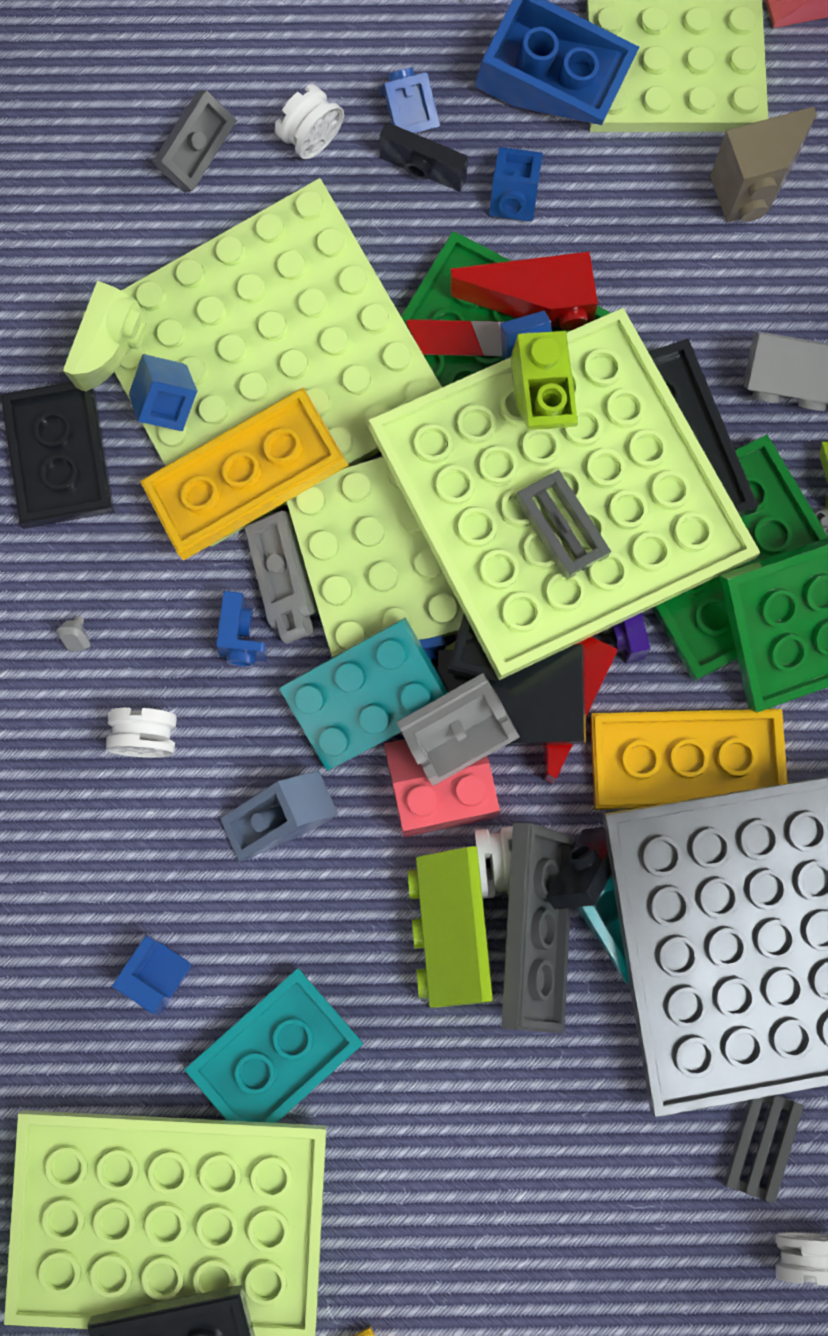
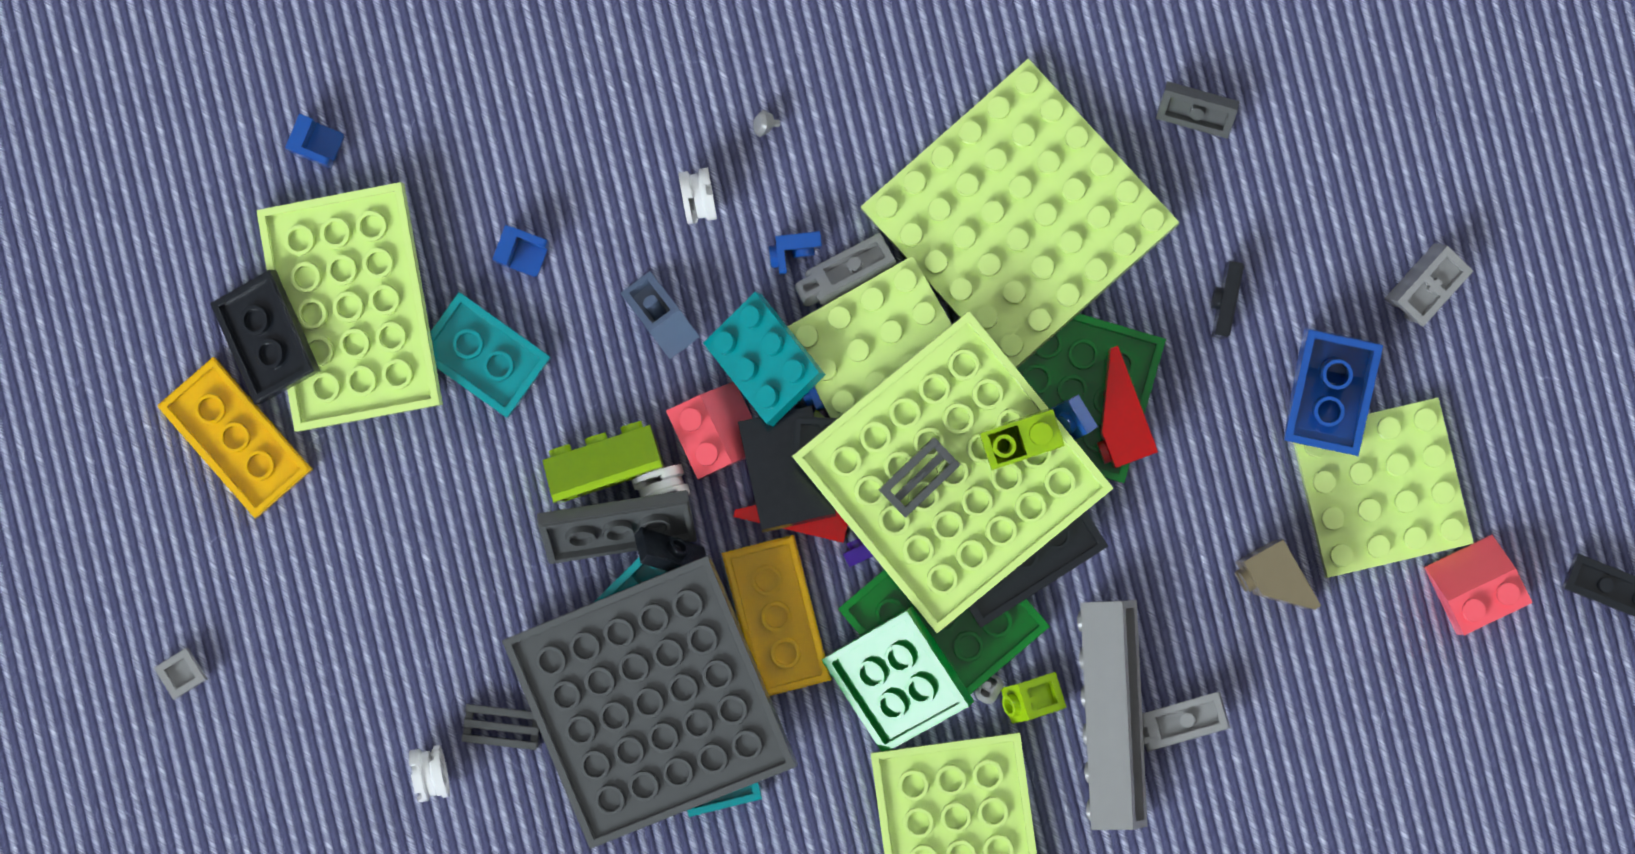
camera: 80 degrees right, 10 degrees up
black tile [1,382,115,529] -> none
yellowish green slope [63,281,147,391] -> none
blue panel [129,354,197,431] -> none
yellow tile [140,387,349,561] -> none
white wheel [275,84,344,159] -> none
bracket [379,67,440,134] -> none
light grey hinge [397,673,520,786] -> none
red sticker [406,319,503,356] -> none
blue bracket [489,147,543,221] -> none

